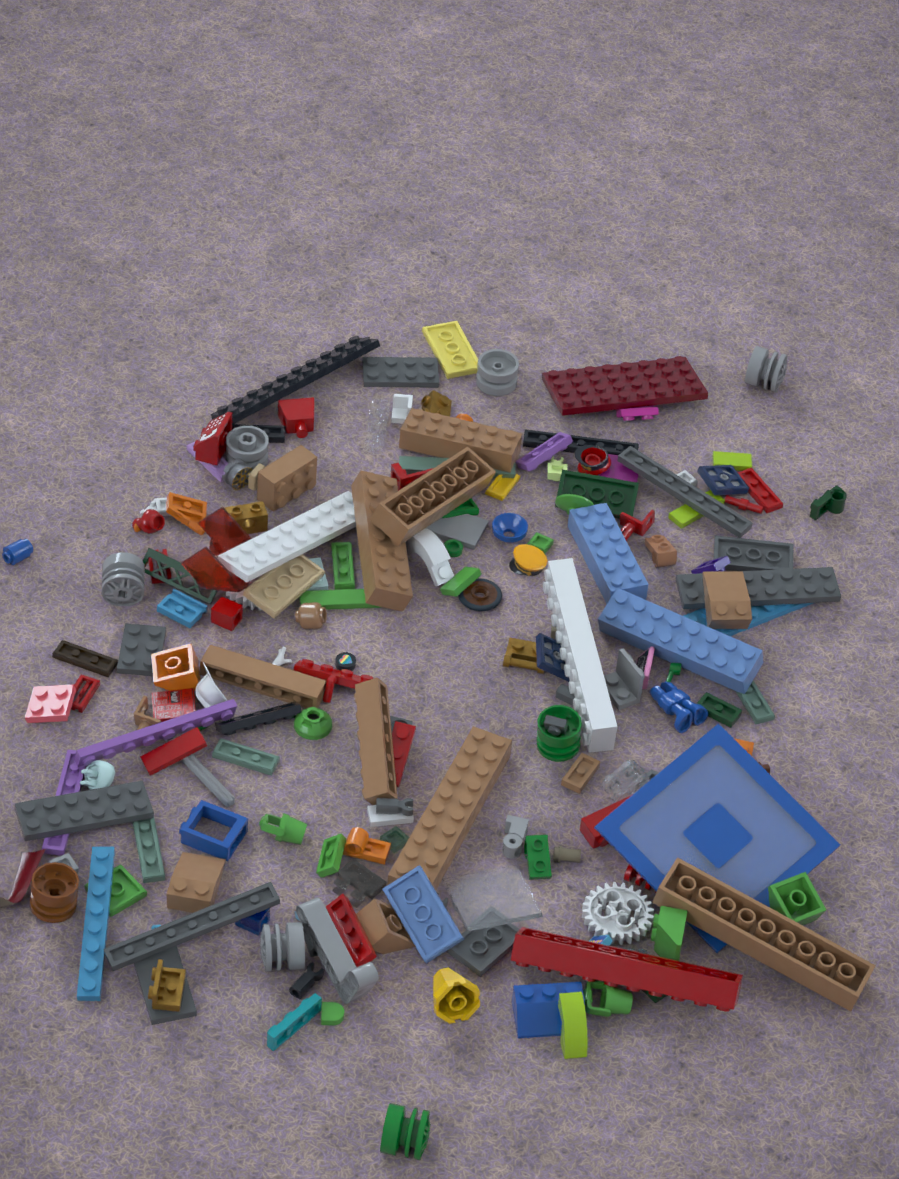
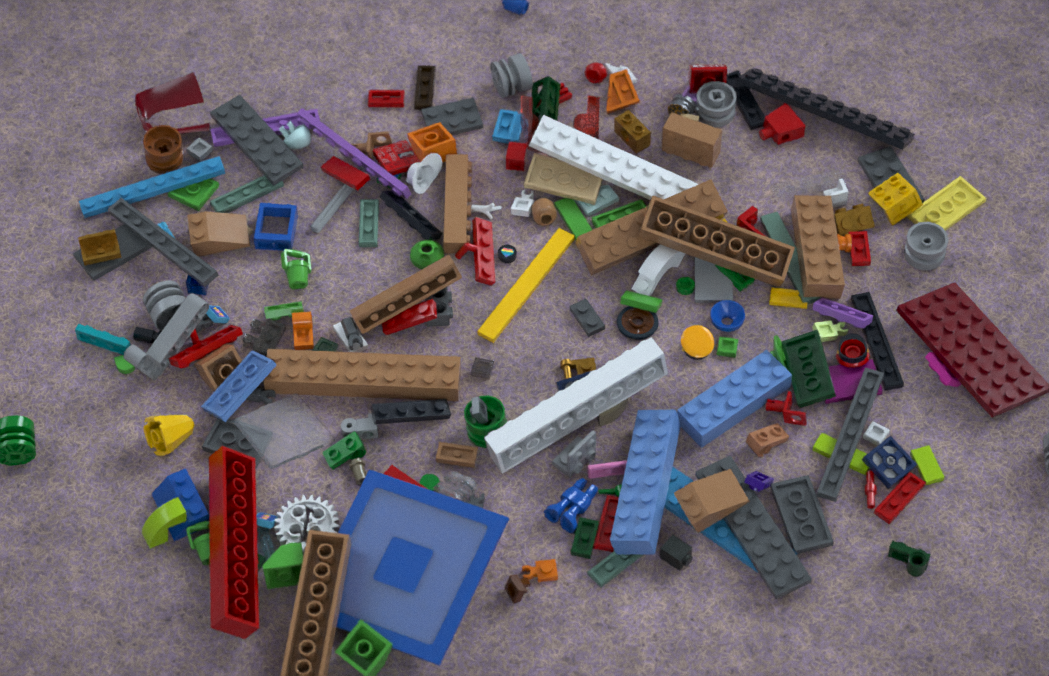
camera: 75 degrees right, 10 degrees up
plate [25,684,76,723] -> none
none -> black plate [370,399,451,425]
none -> green tile [420,474,440,492]
none -> clear smoke tile [471,357,494,380]
none -> yellow tile [477,228,575,343]
none -> white plate [511,190,534,217]
none -> dark grey plate [570,299,605,337]
none -> red tile [594,495,619,552]
none -> pearl dark grey brick [660,534,693,571]
none -> red plate [848,231,871,266]
none -> yellow bracket [868,173,923,226]

